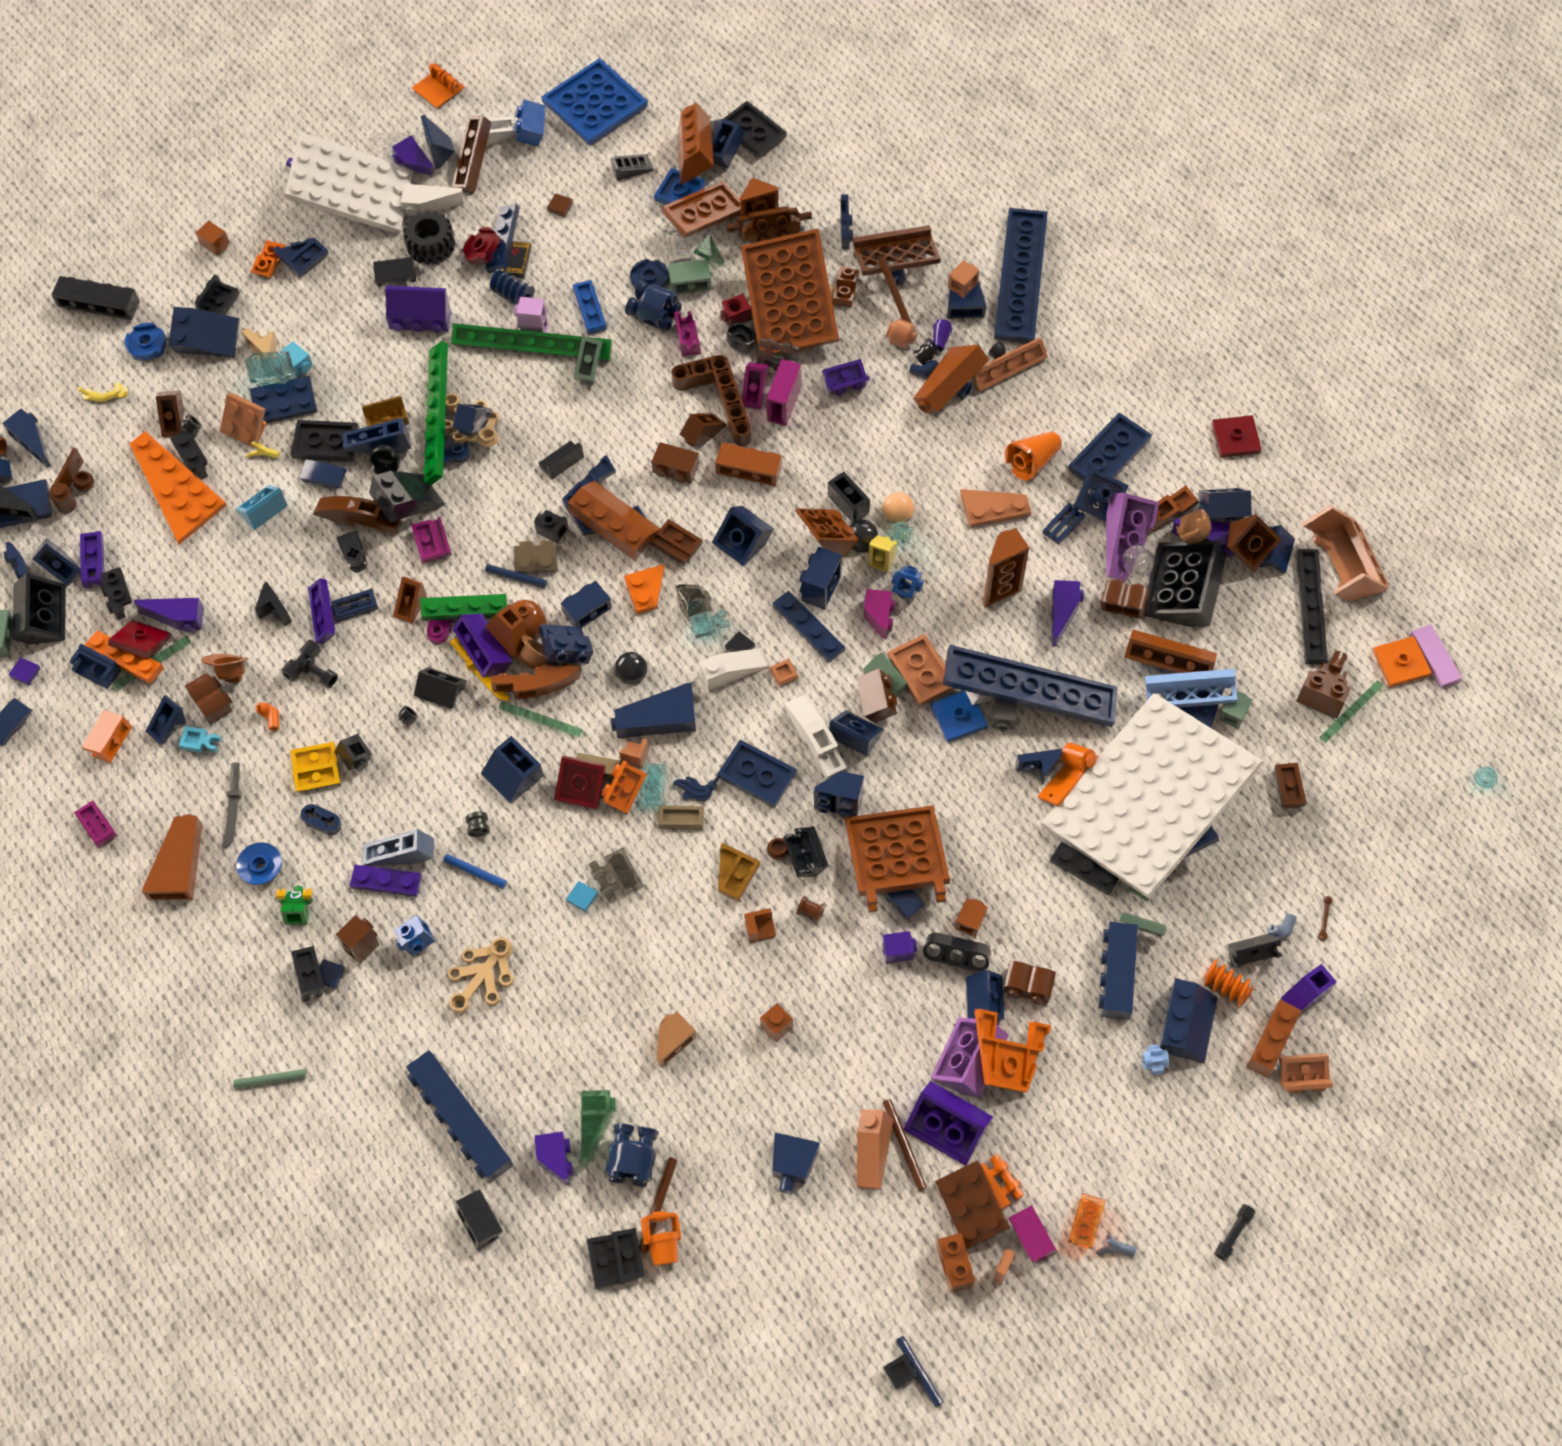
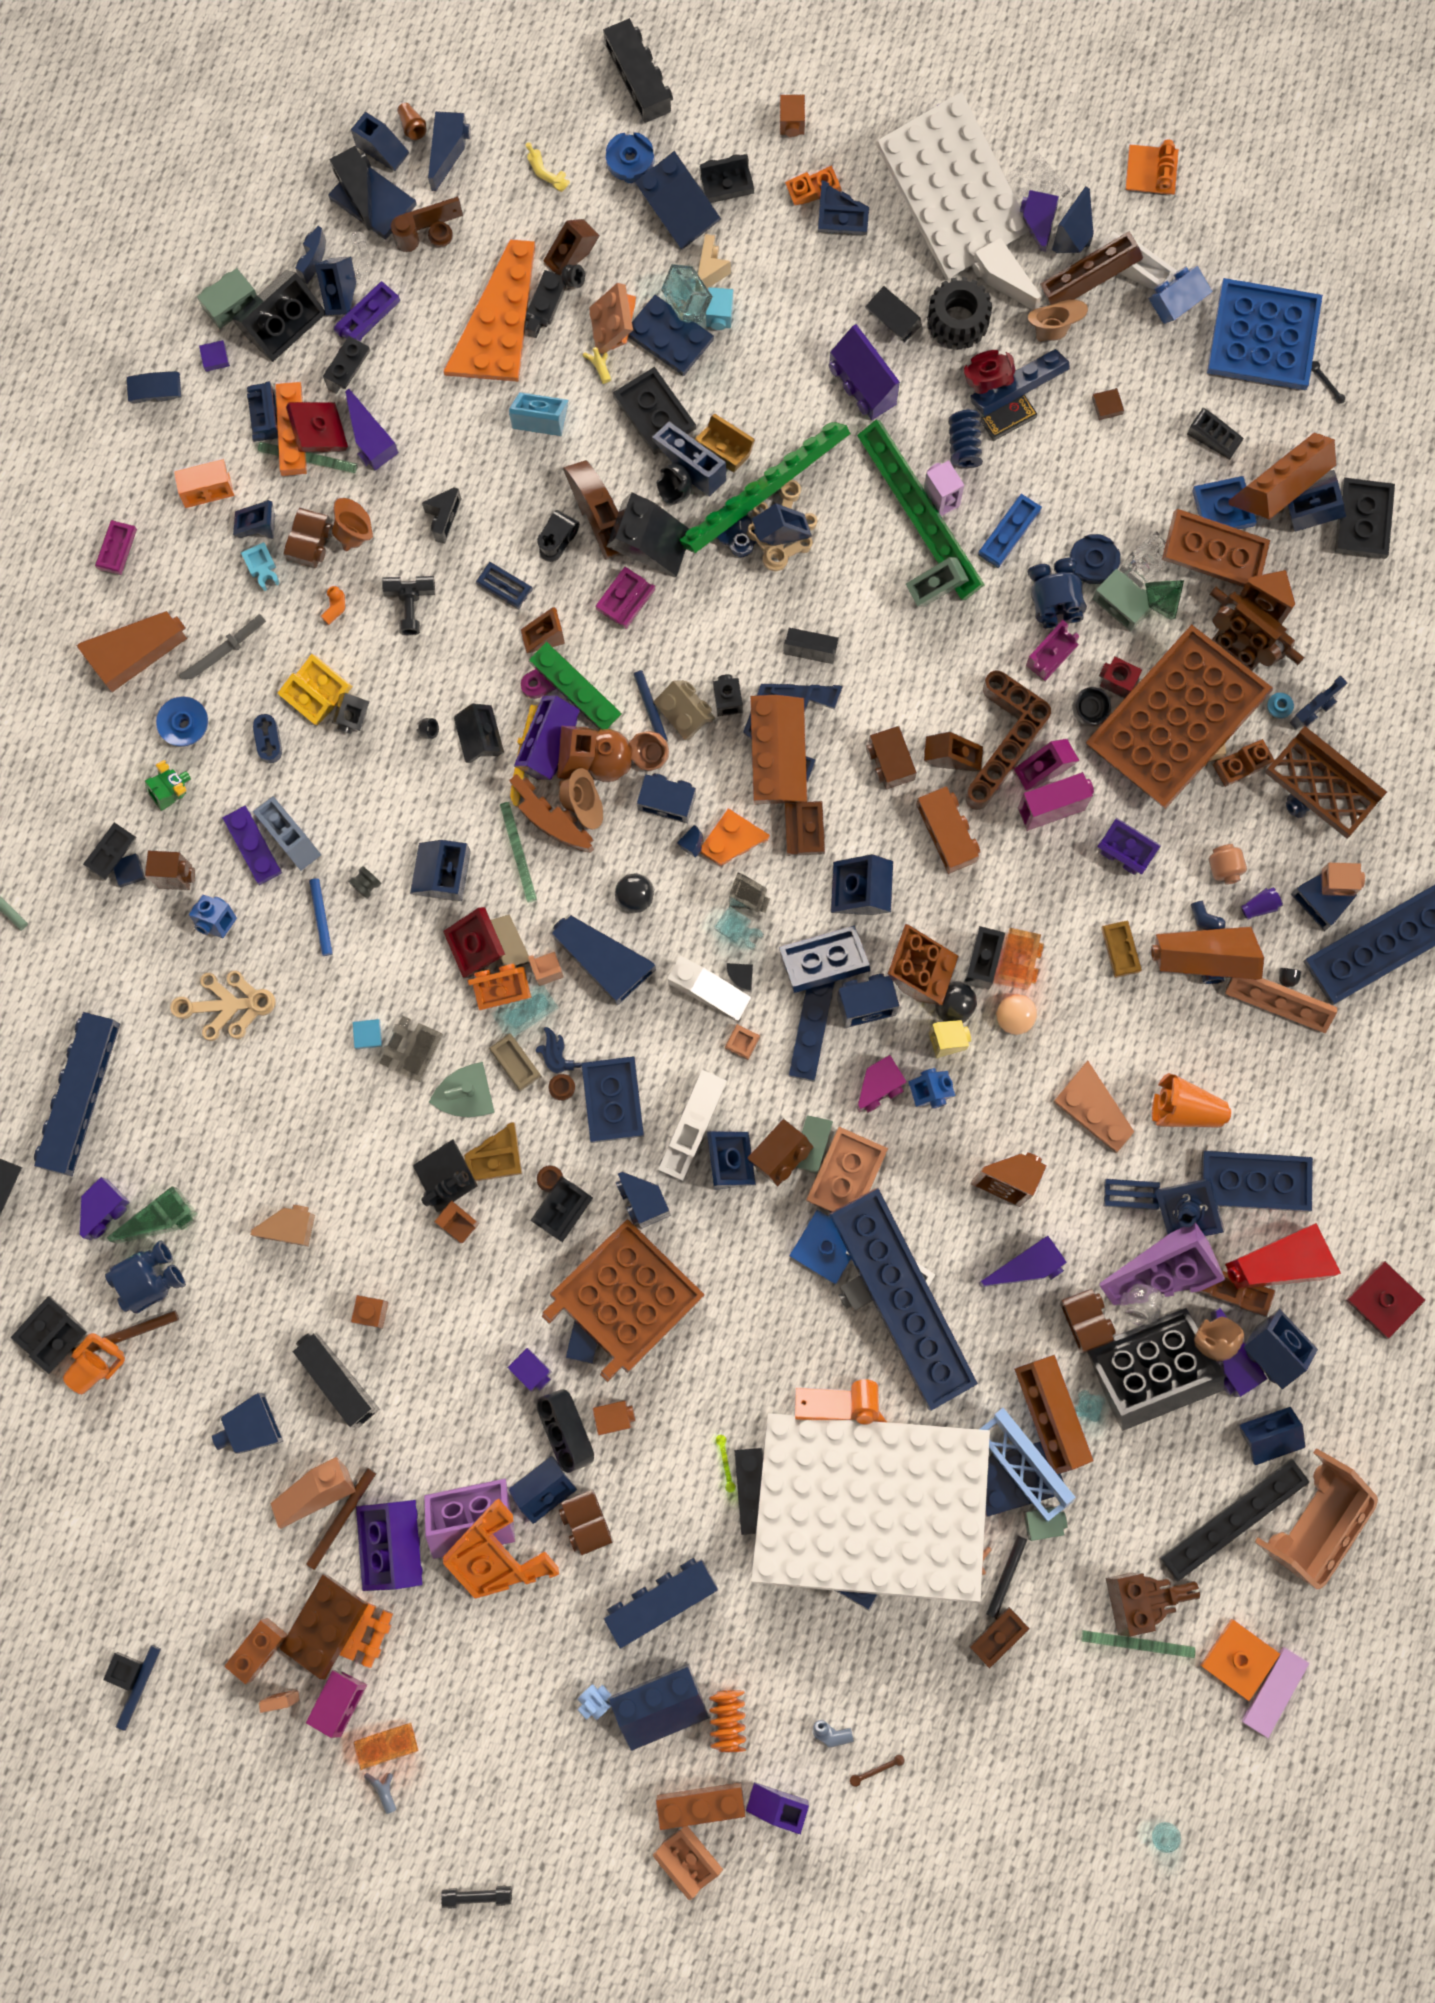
camera: 55 degrees right, 15 degrees up
dark blue slope [299,460,347,488] -> none
dark purple plate [308,578,335,644] -> none
dark blue plate [539,624,594,664] -> none
clear smoke plate [756,338,800,375] -> none
reddish brown bush [796,896,825,923] -> none
reddish brown bar [877,256,912,323] -> none
clear light blue plate [889,522,914,543] -> none
black bush [914,338,941,365] -> none
dark blue slope [1016,749,1062,784] -> none
sand green tile [1119,912,1167,935] -> none
reddish brown slope [1227,514,1282,572] -> none
black hinge [1227,933,1282,969] -> none
none -> black slope [292,1333,380,1428]
none -> black hinge [412,1139,478,1212]
none -> sand green shield [429,1062,495,1118]
none -> reddish brown plate [548,1074,575,1101]
none -> nougat hair [629,731,669,771]
none -> dark blue tile [677,824,703,858]
none -> clear neon green hinge [716,1435,736,1493]
none -> plate [779,925,871,993]
none -> black bar [986,1535,1027,1619]
none -> clear orange brick [996,928,1044,990]
none -> medium nougat piece [1028,300,1088,342]
none -> clear light blue plate [1075,1390,1105,1422]
none -> pearl gold plate [1101,920,1142,978]
none -> red slope [1225,1223,1341,1289]
none -> dark azure plate [1267,693,1294,719]
none -> black hinge [1311,361,1346,404]

